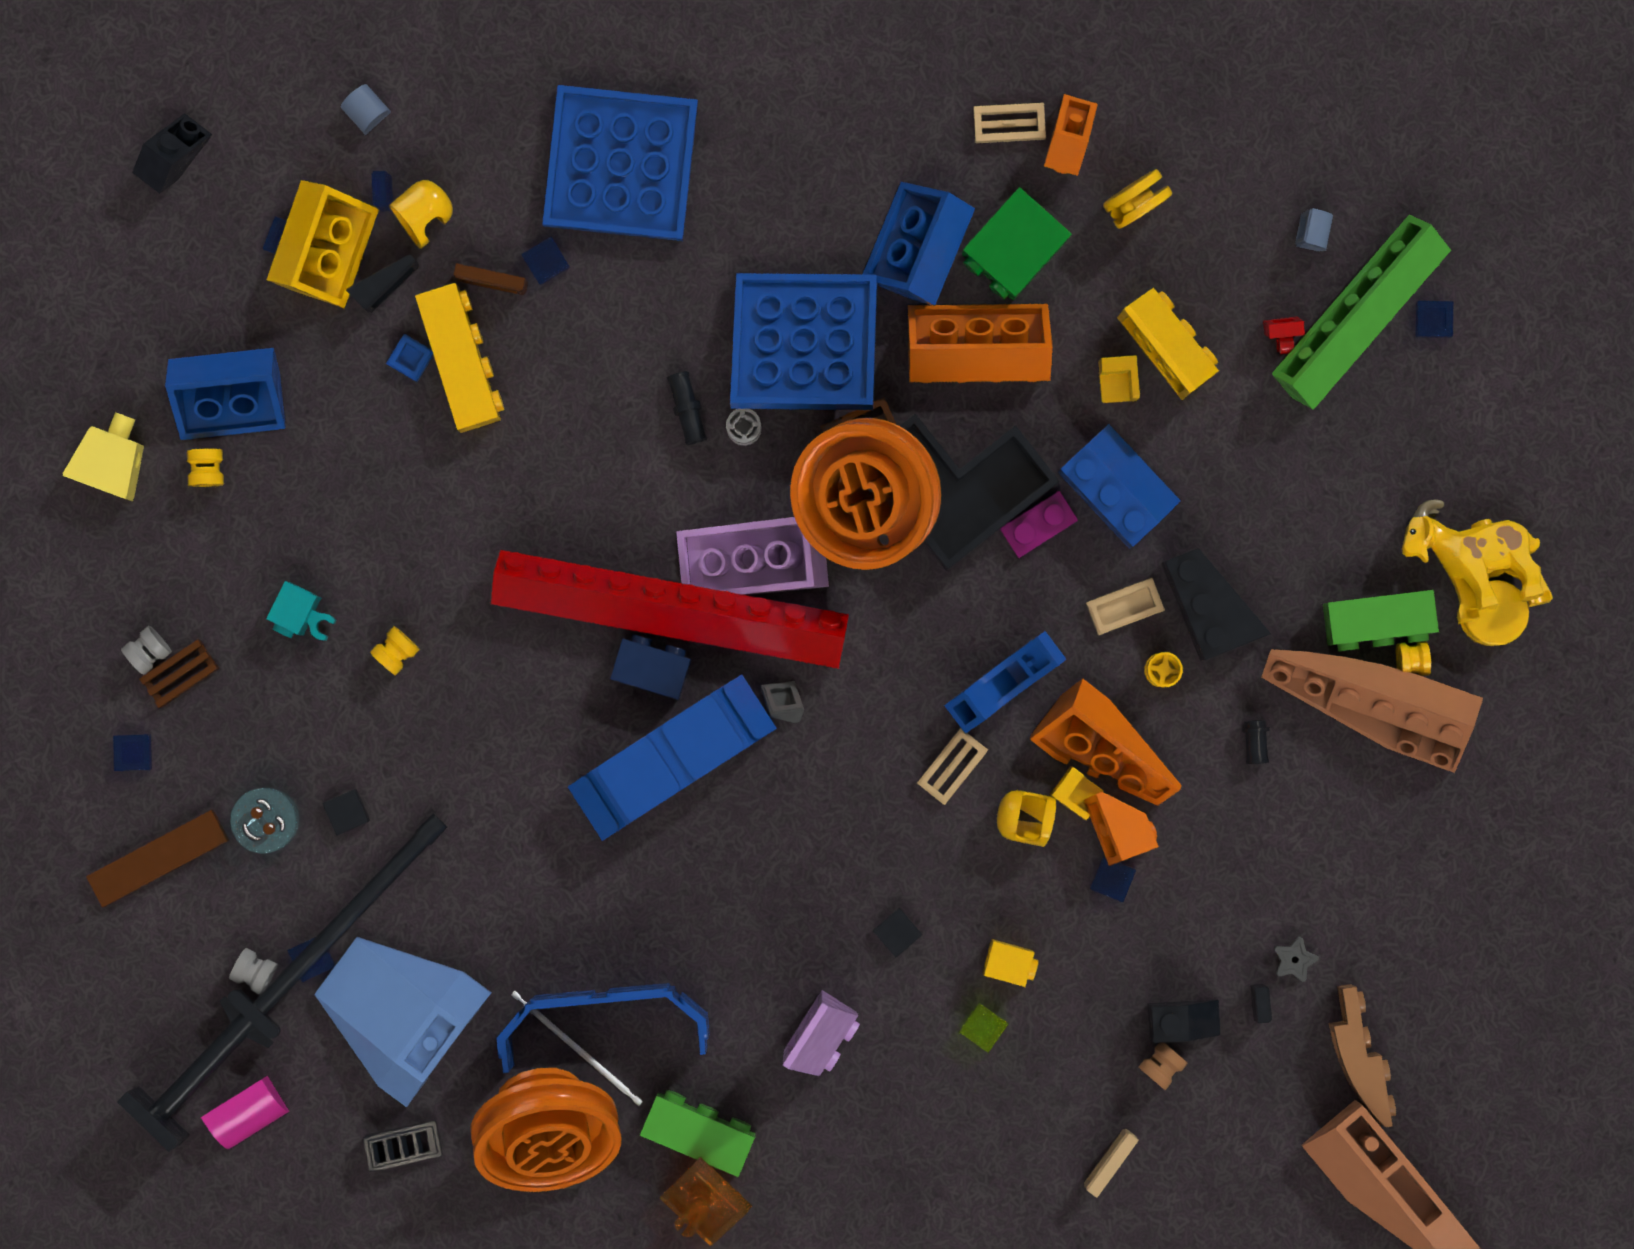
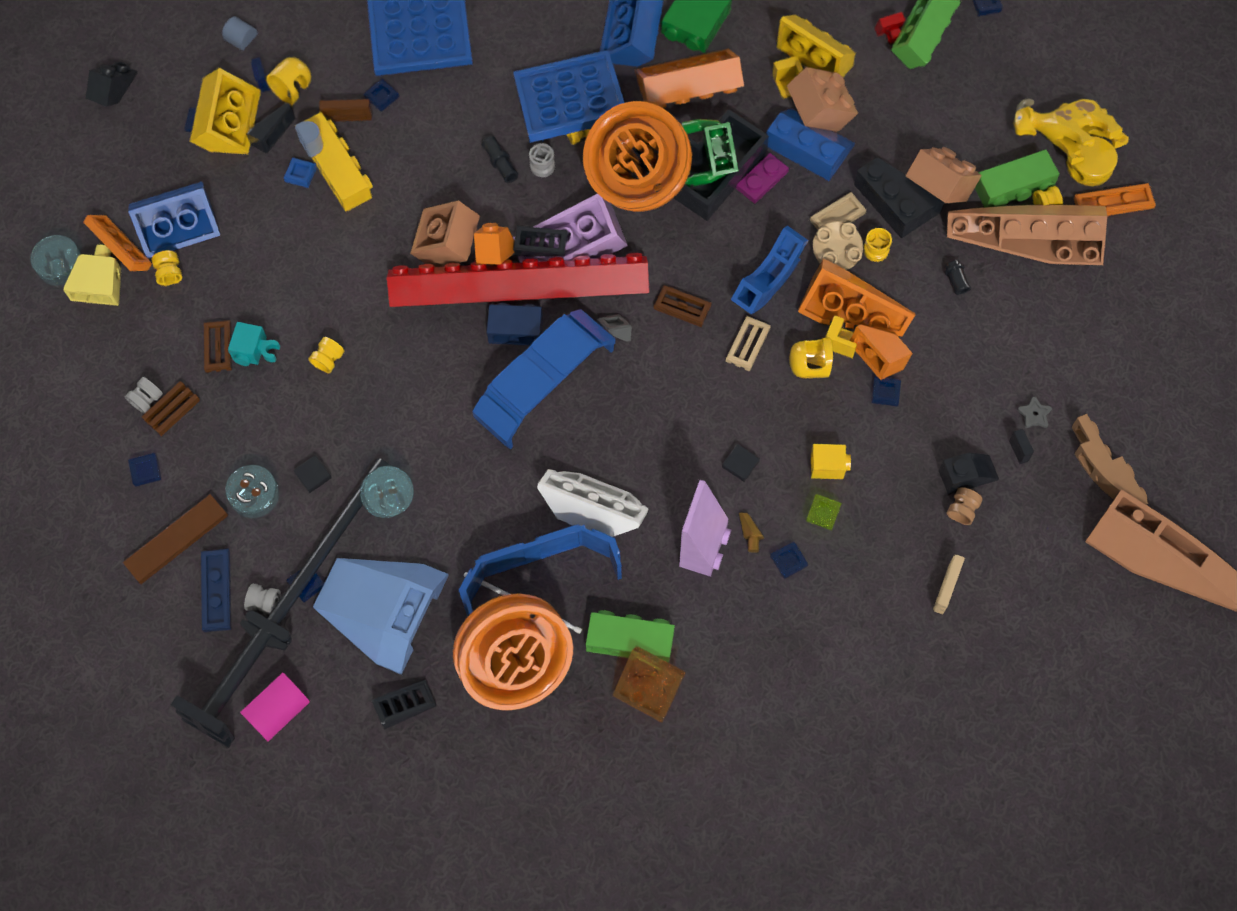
camera: 10 degrees left, 20 degrees down
none -> clear light blue head [30,235,81,286]
none -> orange tile [84,215,152,271]
none -> dark blue tile [201,549,231,632]
none -> reddish brown tile [204,320,232,373]
none -> sand blue brick [295,121,323,157]
none -> clear light blue head [360,466,414,518]
none -> nougat brick [410,201,480,267]
none -> orange slope [474,223,515,264]
none -> black slope [513,226,568,257]
none -> white wedge [537,469,648,537]
none -> reddish brown tile [654,285,712,327]
none -> green torso [681,119,739,188]
none -> pearl gold bar [739,513,764,553]
none -> clear blue tile [770,542,808,579]
none -> nougat brick [787,67,858,131]
none -> tan dish [813,221,863,270]
none -> nougat brick [906,147,982,203]
none -> orange tile [1074,183,1156,216]

